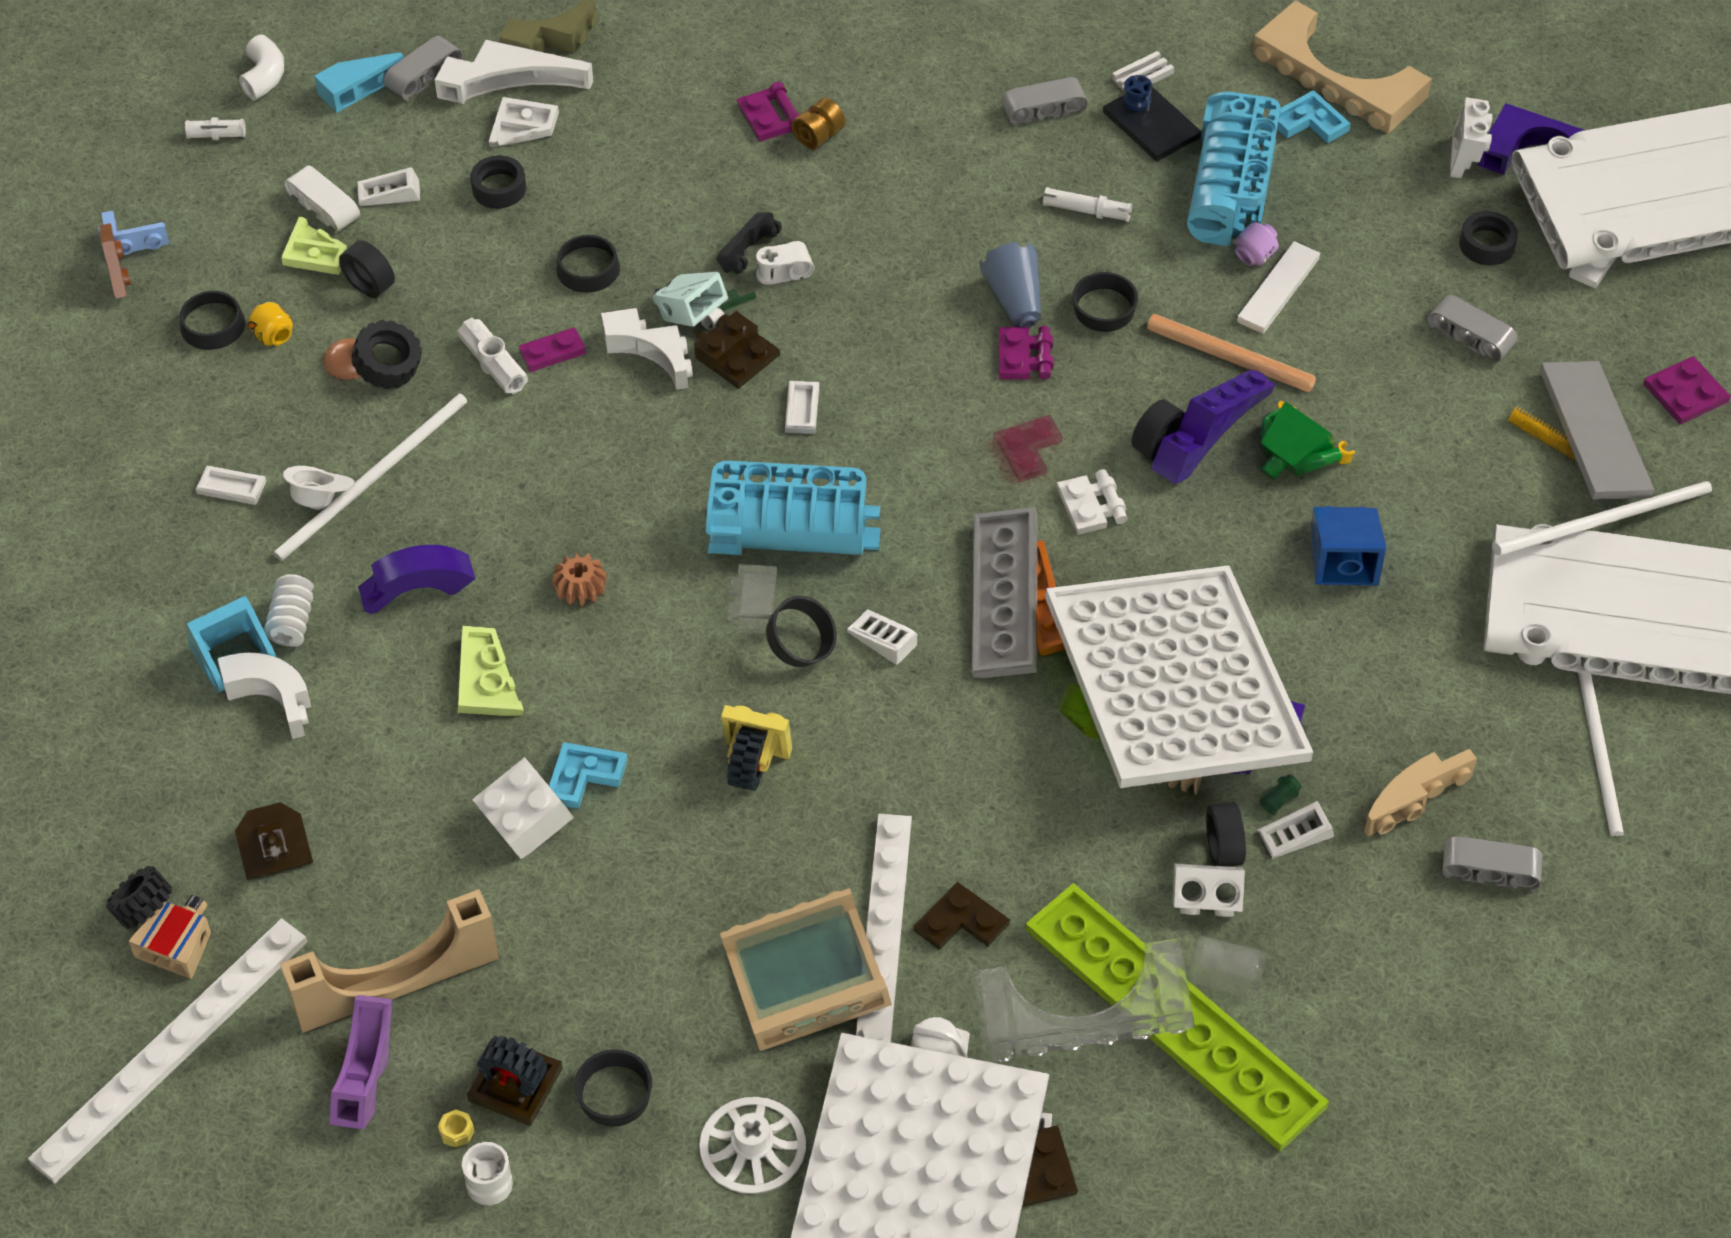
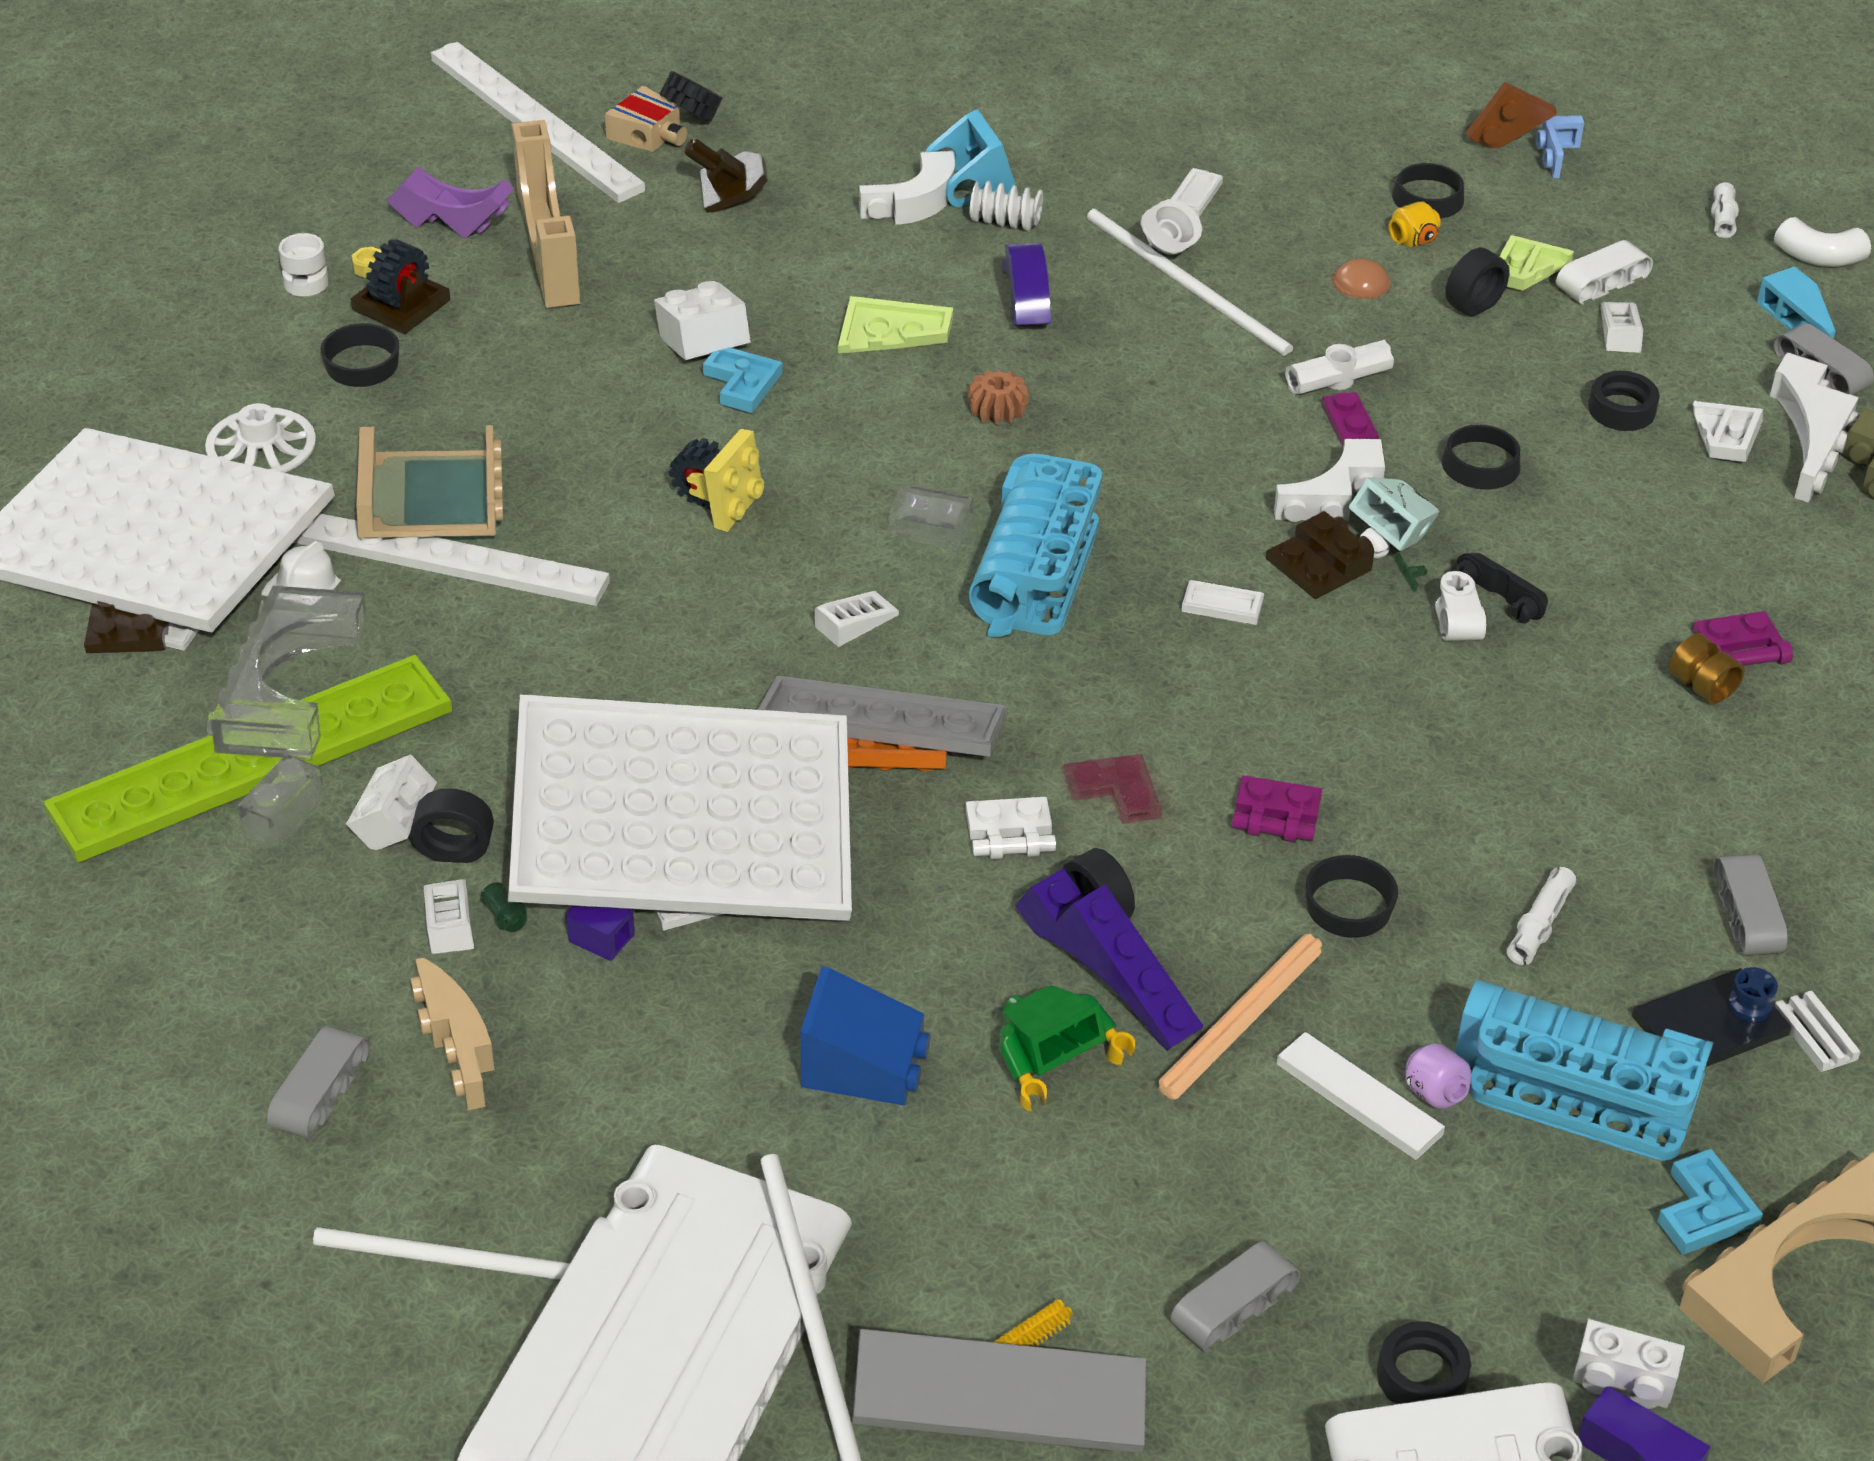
camera: 100 degrees right, 10 degrees down
black tyre [351,320,422,389] -> none
black tyre [766,596,837,667] -> none
dark brown plate [914,881,1010,950] -> none
sand blue cone [979,242,1041,328] -> none

